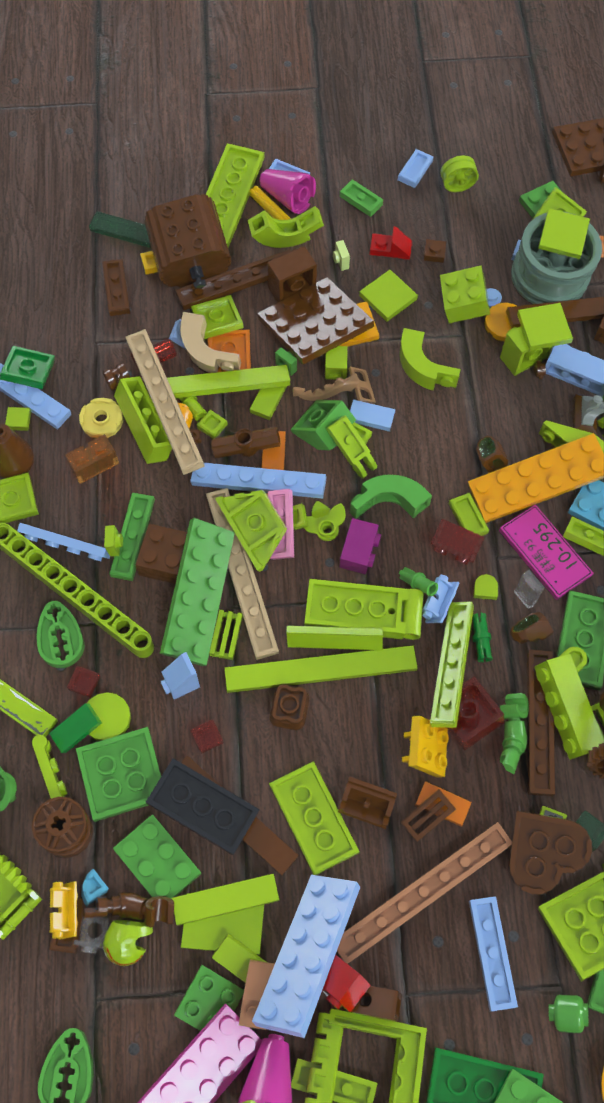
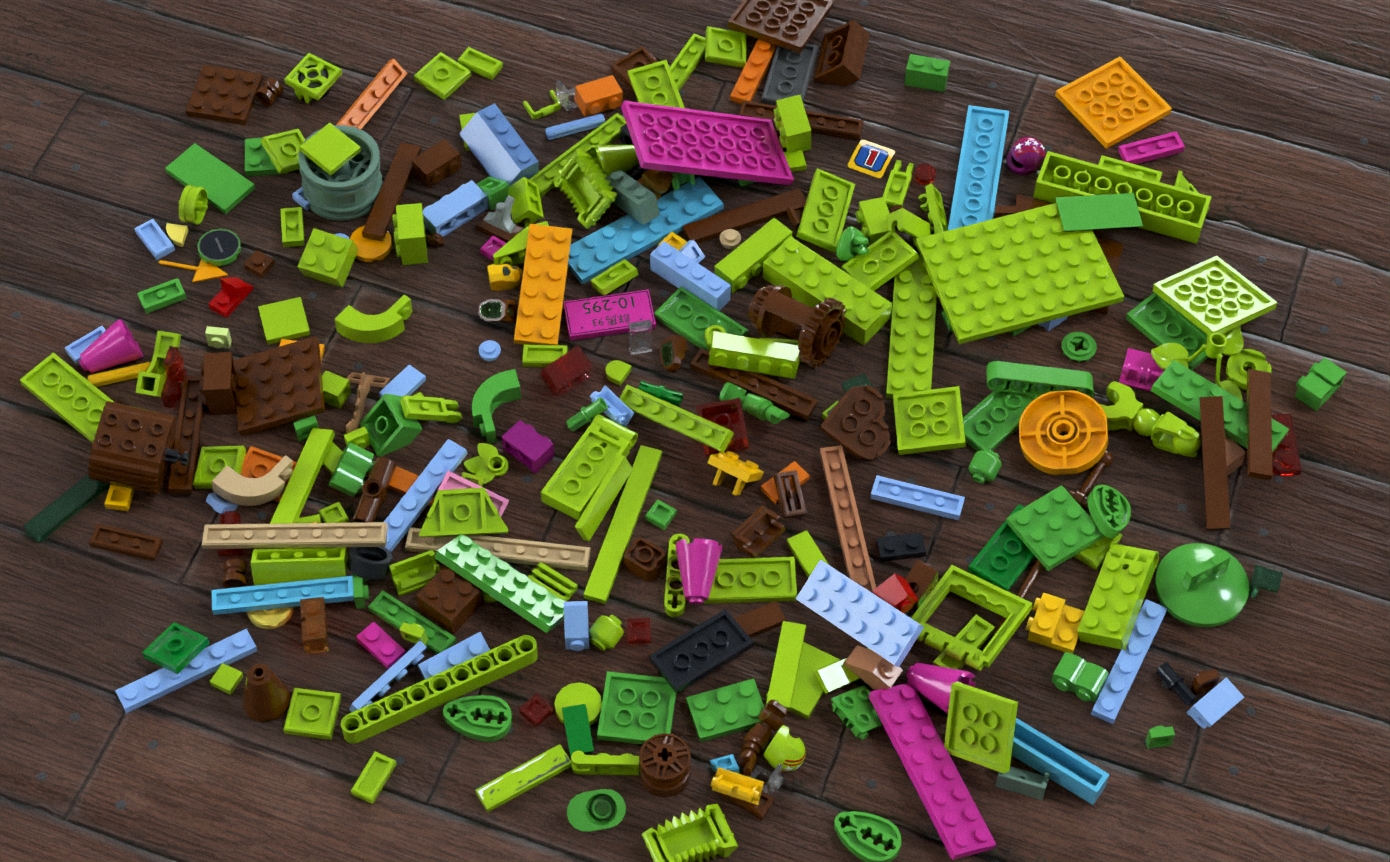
camera: 65 degrees left, 10 degrees down
lime tile [517,303,573,350] -> none
none -> light orange piece [158,259,228,283]
none -> clear red plate [161,346,187,408]
none -> bright green tile [165,143,255,214]
none -> light yellow tile [166,223,189,247]
none -> black tile [198,229,241,266]
none -> medium azure plate [212,576,354,615]
none -> lime plate [281,207,305,247]
none -> bright green brick [329,443,375,497]
none -> lime plate [344,426,370,449]
none -> black tyre [347,547,393,580]
none -> bright green plate [351,572,369,609]
none -> dark pink plate [356,622,406,669]
none -> lime hinge [389,550,440,597]
none -> light blue plate [417,632,490,680]
none -> light blue plate [479,340,501,361]
none -> dark pink tile [480,236,506,261]
none -> yellow rock [487,264,523,291]
none -> lime head [589,615,624,651]
none -> bright green tile [645,499,677,530]
none -> lime beam [664,534,690,617]
none -> dark pink cone [676,538,722,605]
none -> lime tile [787,530,829,578]
none -> black plate [876,532,926,562]

